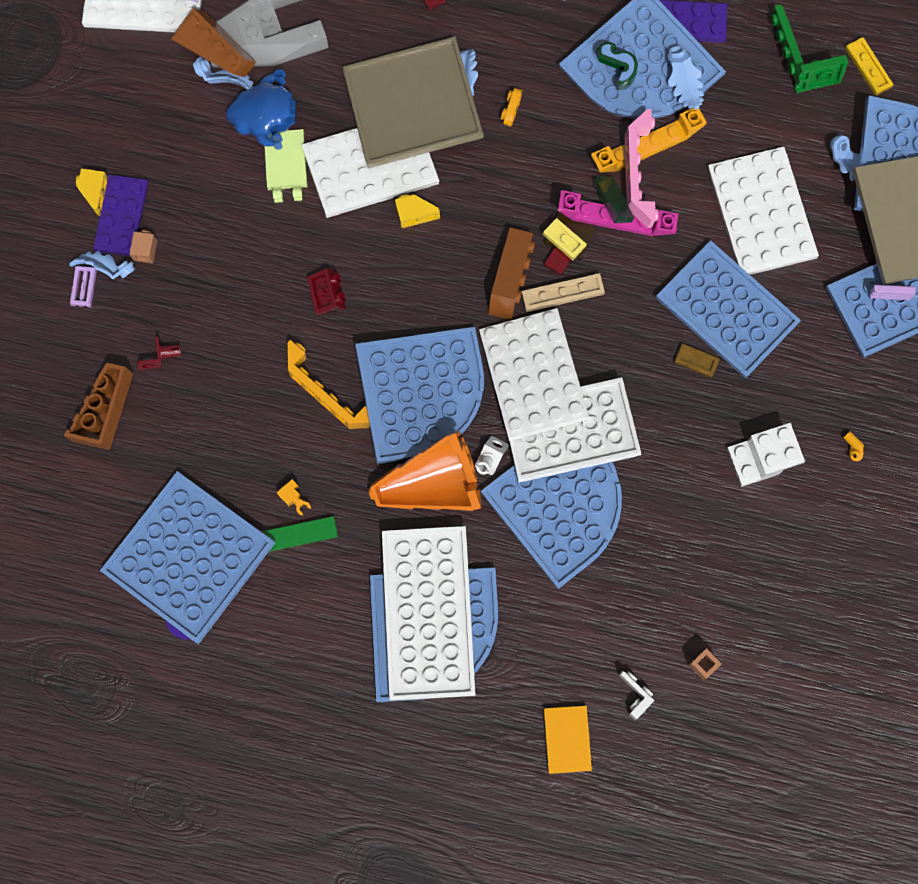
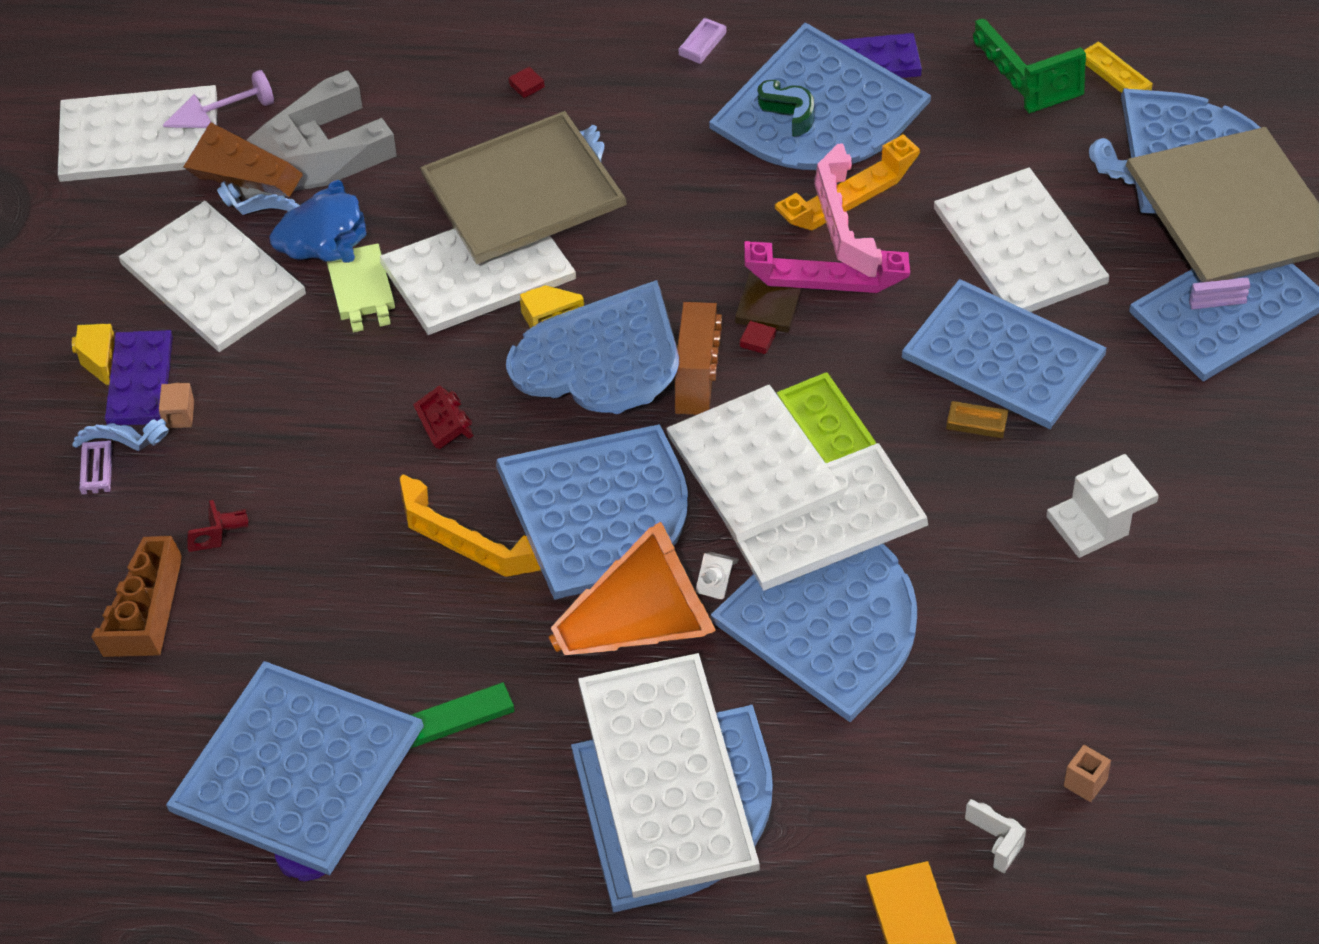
camera: 10 degrees left, 25 degrees down
light orange piece [277,479,311,516] -> none
light orange plate [501,88,523,126] -> none
tan plate [522,273,605,312] -> none
light yellow plate [543,218,587,261] -> none
clear green tile [593,177,634,223] -> none
light blue plant [668,46,704,109] -> none
light orange arm [843,431,864,461] -> none
none -> white plate [119,201,306,352]
none -> medium blue plate [506,280,679,414]
none -> lime plate [777,372,877,463]

